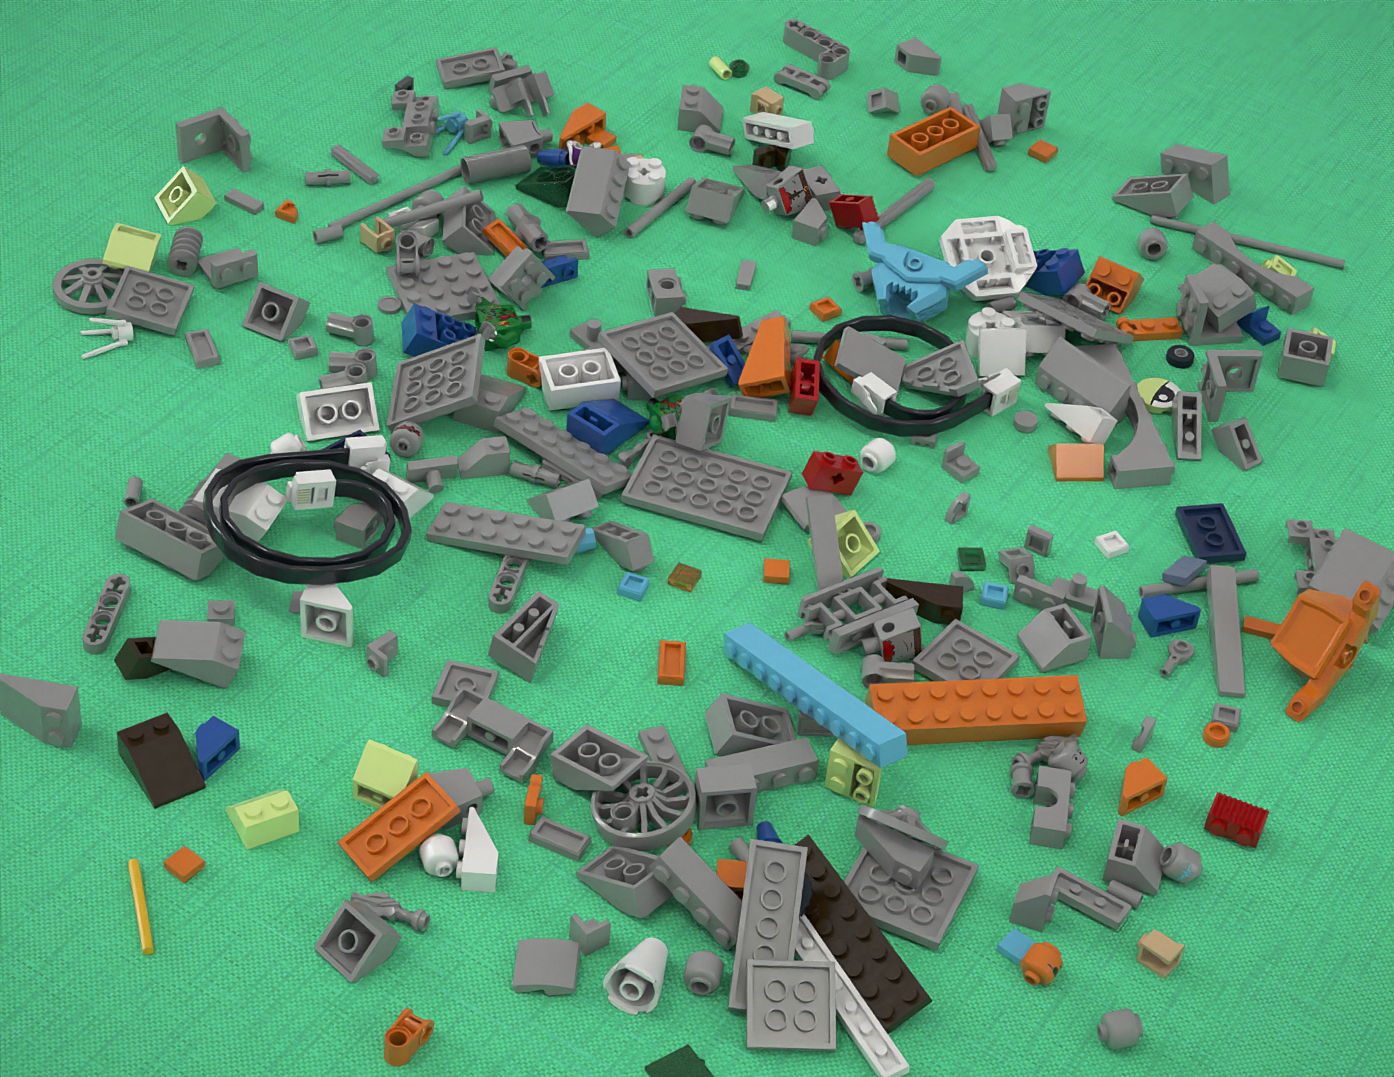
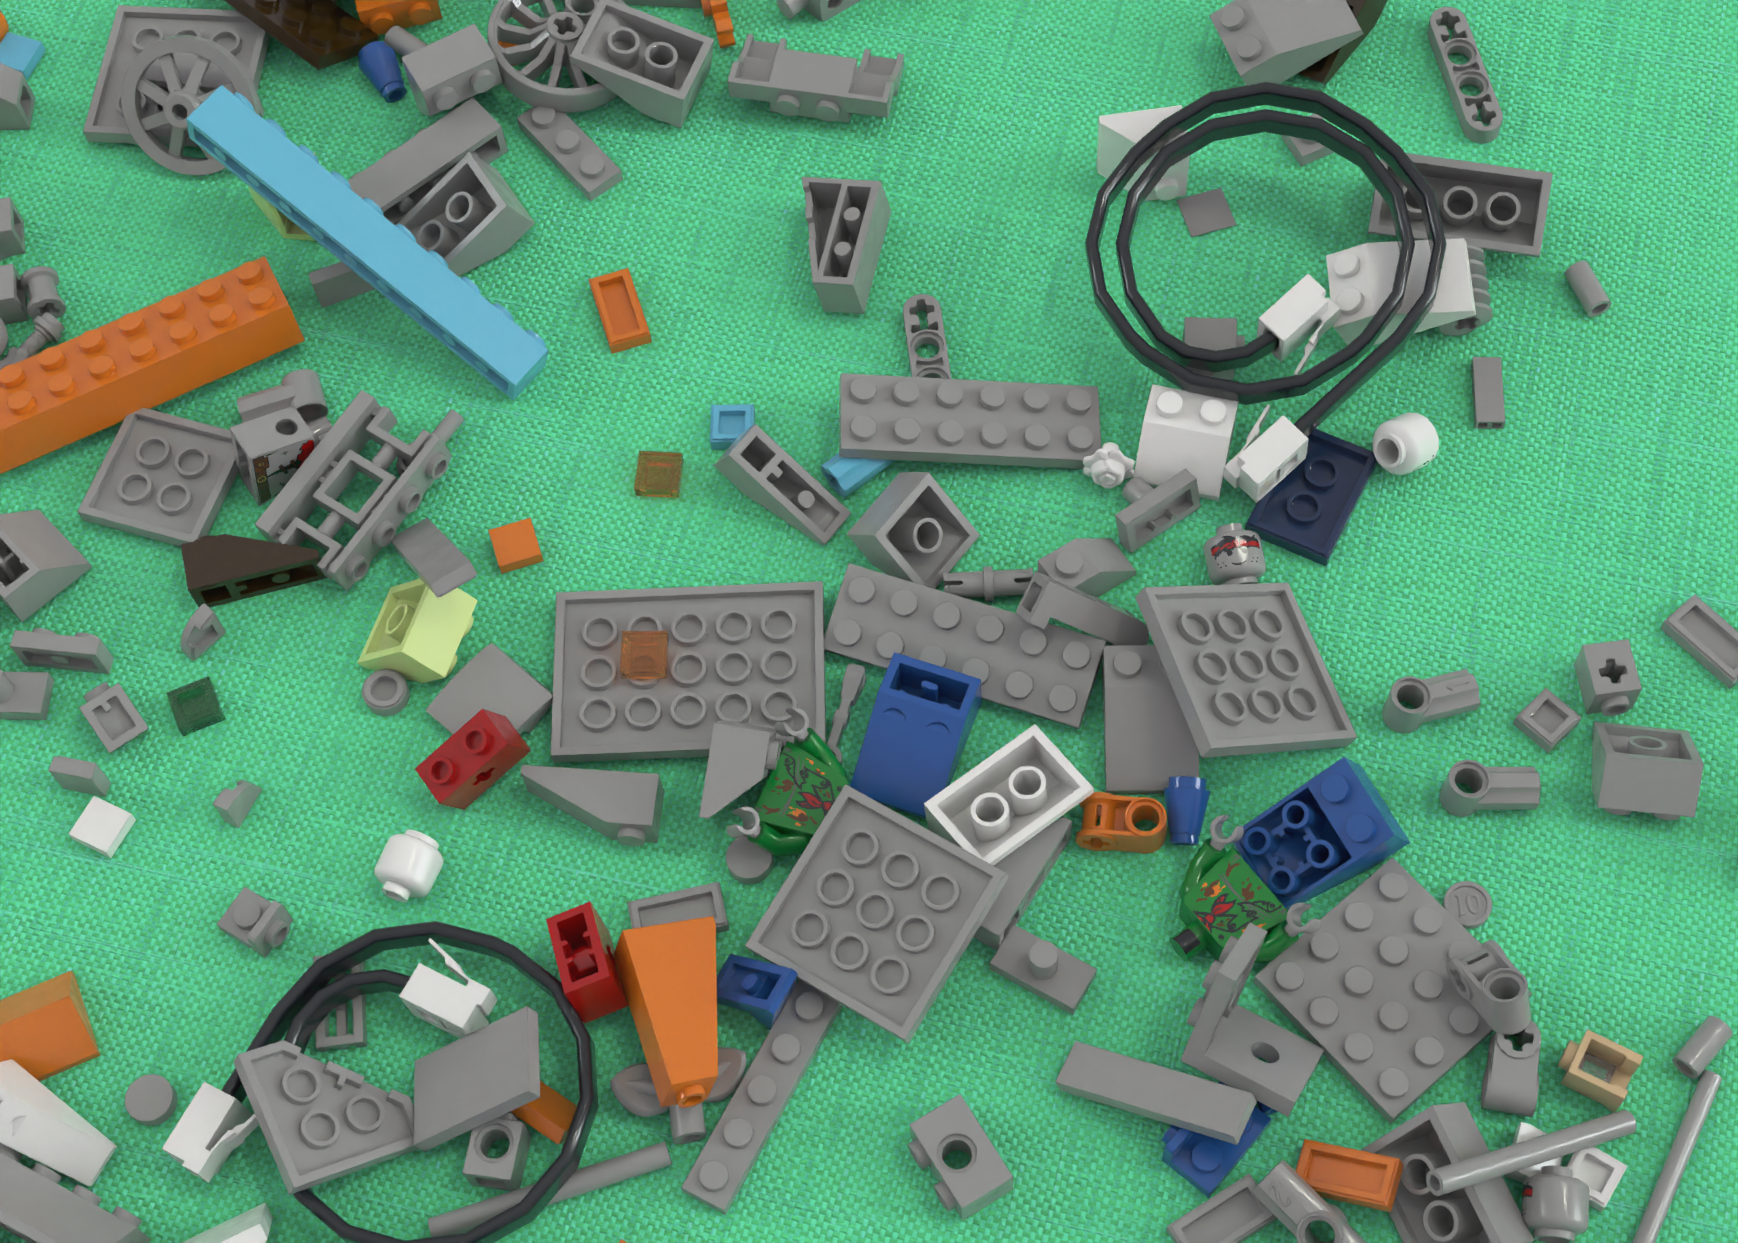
camera: 170 degrees right, 20 degrees up
white slope [296,382,380,441] -> none
light grey piece [319,363,368,389] -> none
light grey bracket [366,630,398,677] -> none
light grey tile [432,660,499,707] -> none
dark brown slope [674,307,743,342] -> none
medium azure tile [979,581,1009,610] -> none
none -> white tile [69,796,136,858]
none -> light grey slope [521,765,665,847]
none -> clear orange tile [620,631,669,679]
none -> light grey leg [1016,571,1149,646]
none -> light grey tile [1055,1041,1256,1145]
none -> white plant [1083,442,1135,489]
none -> blue cone [1164,776,1210,846]
none -> light grey brick [1574,639,1642,716]

